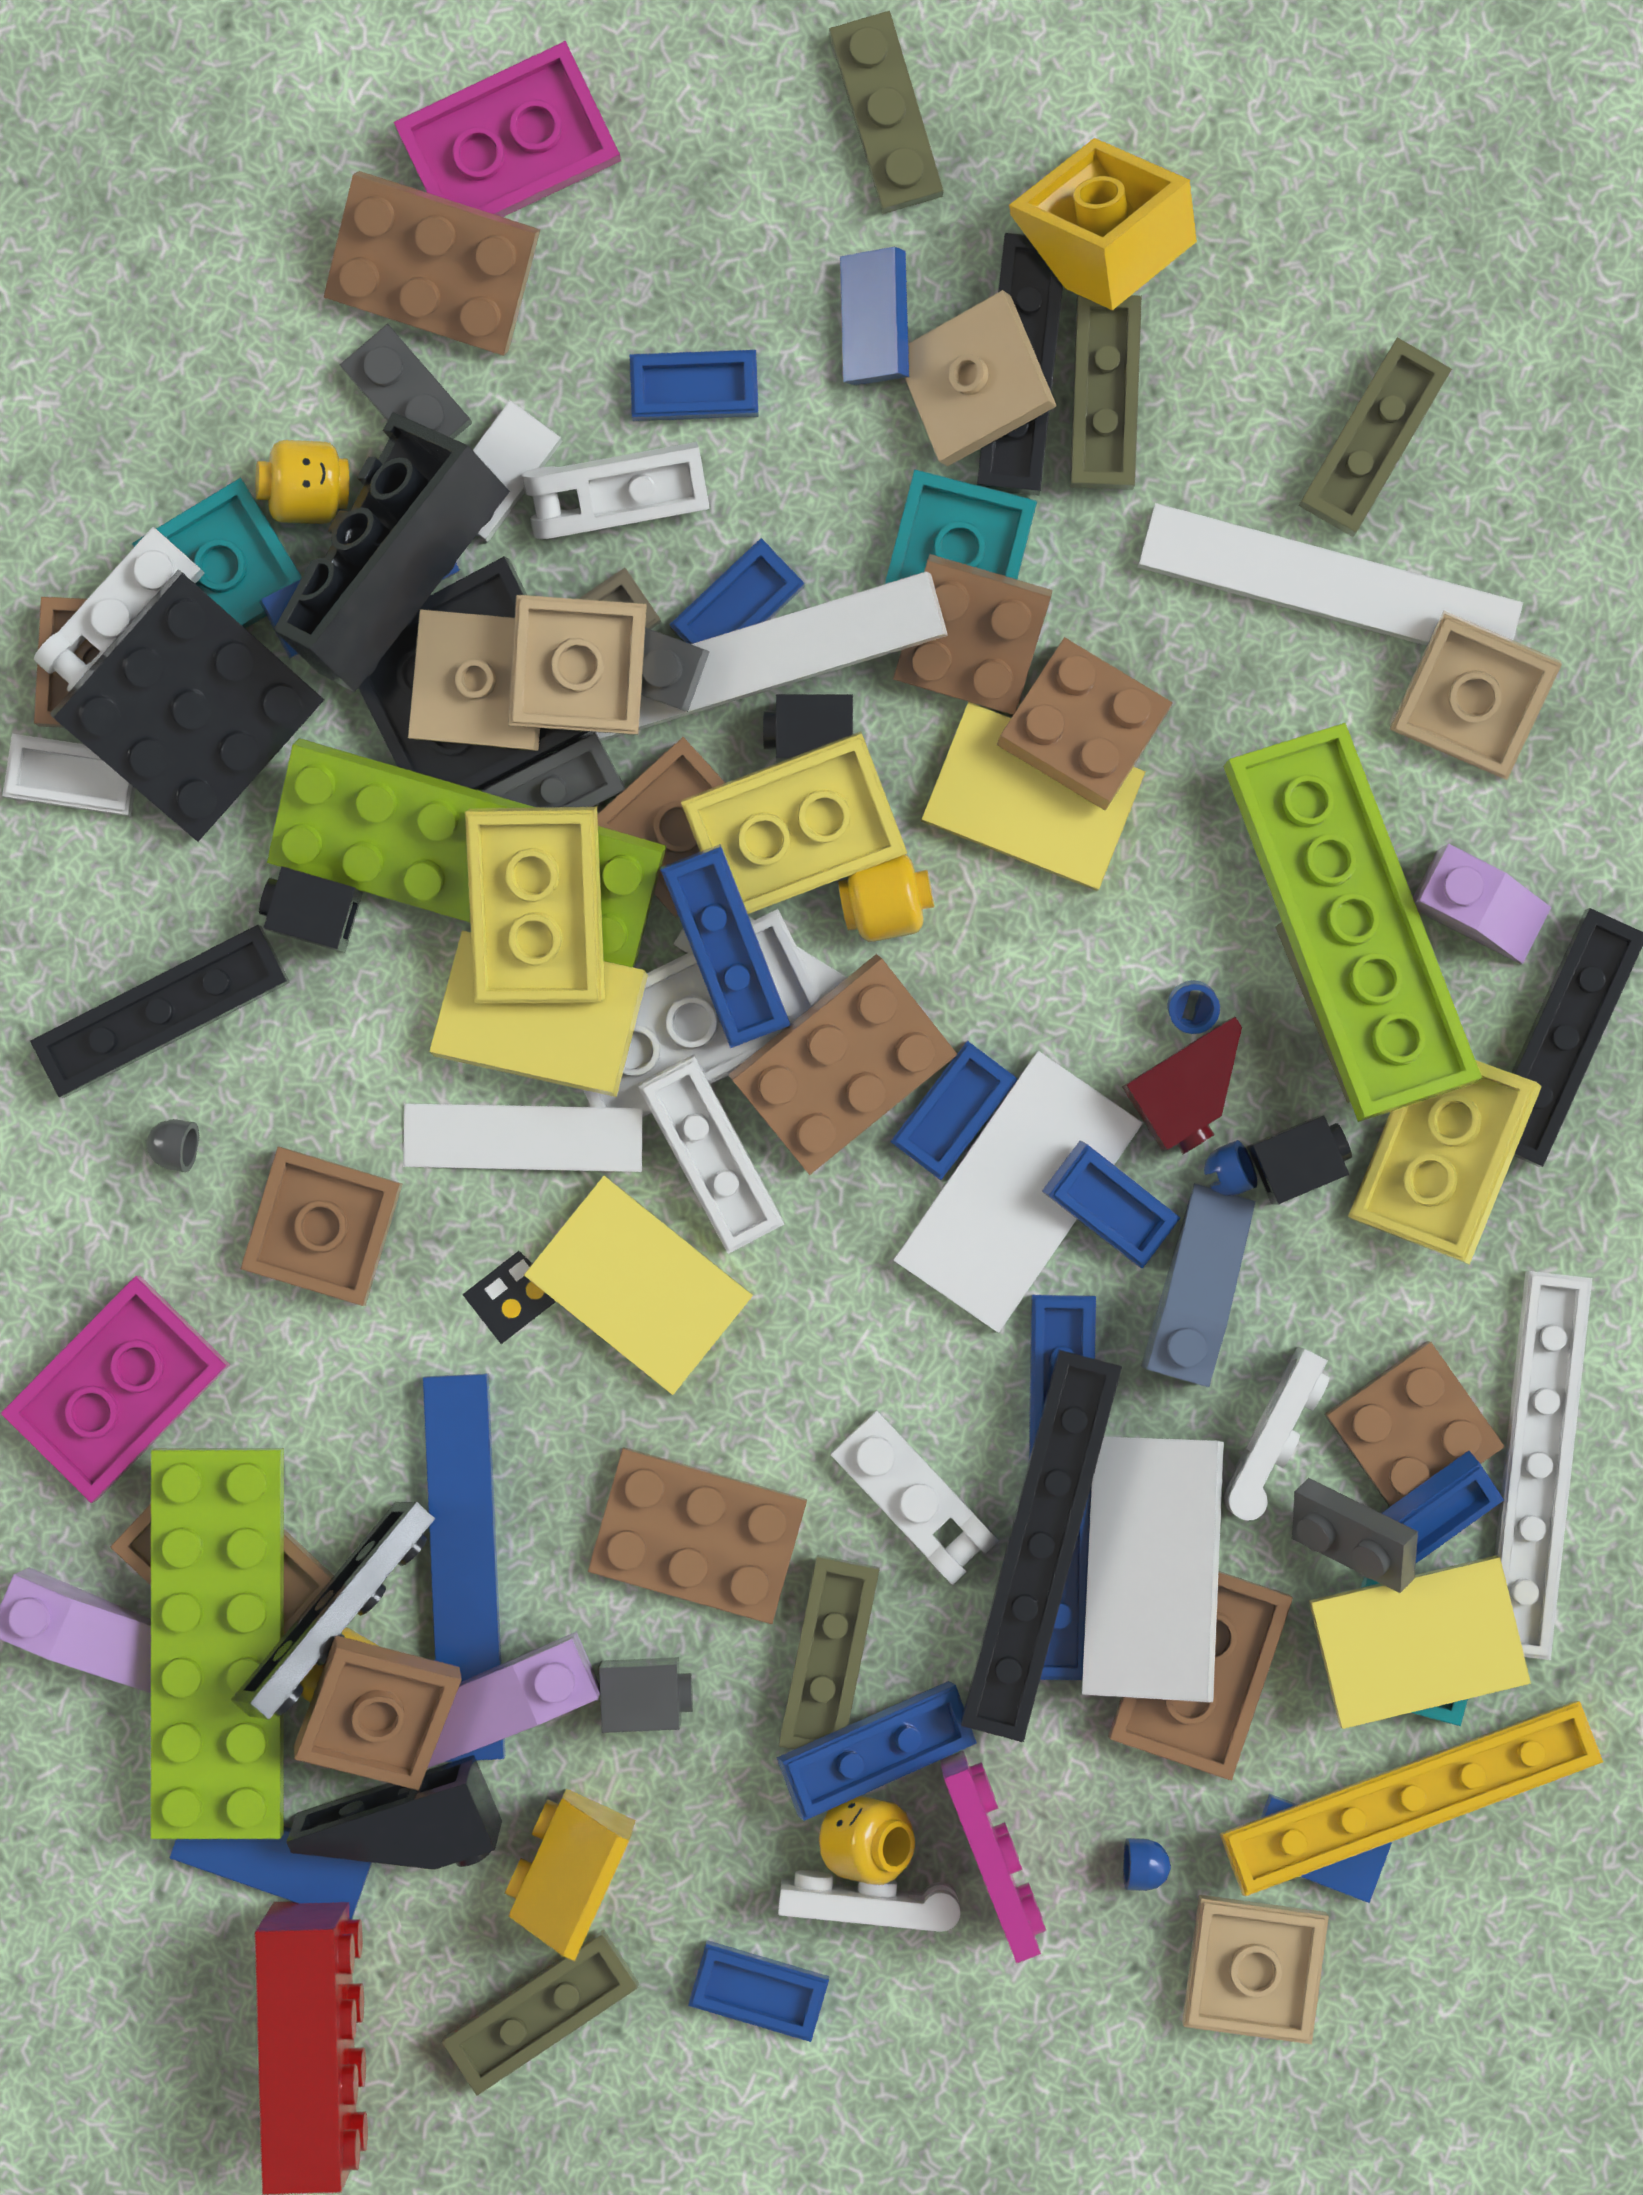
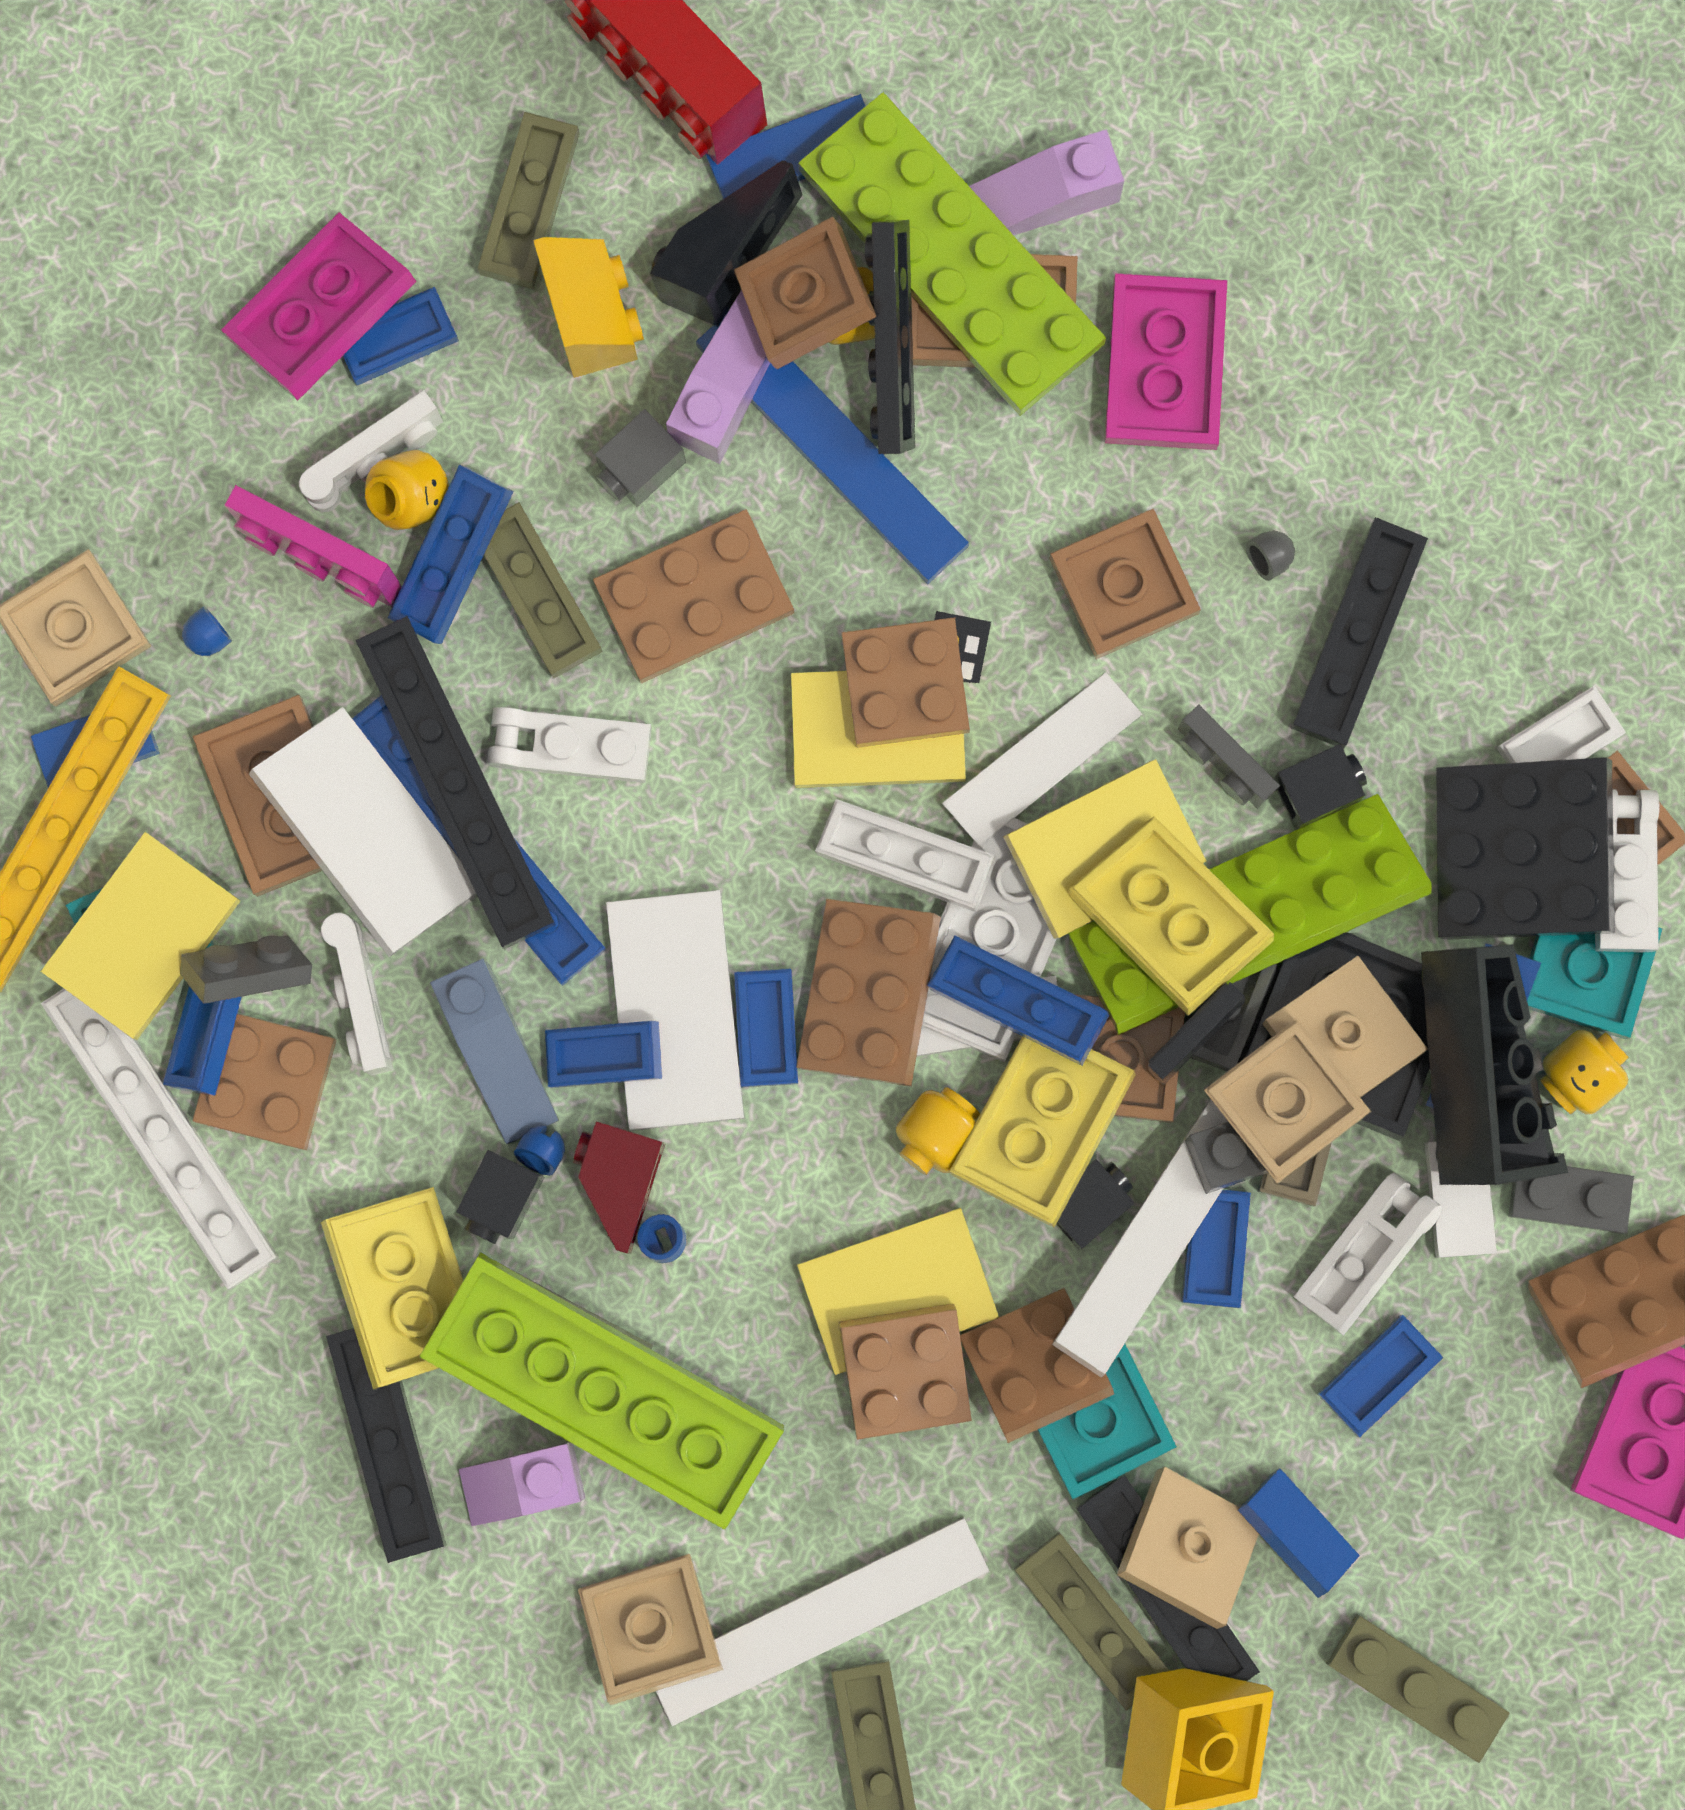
camera: 140 degrees right, 5 degrees down
none -> dark pink plate [221,212,417,401]
none -> medium nougat plate [842,617,970,748]
none -> black tile [1148,982,1245,1086]
none -> dark grey plate [1178,704,1280,809]

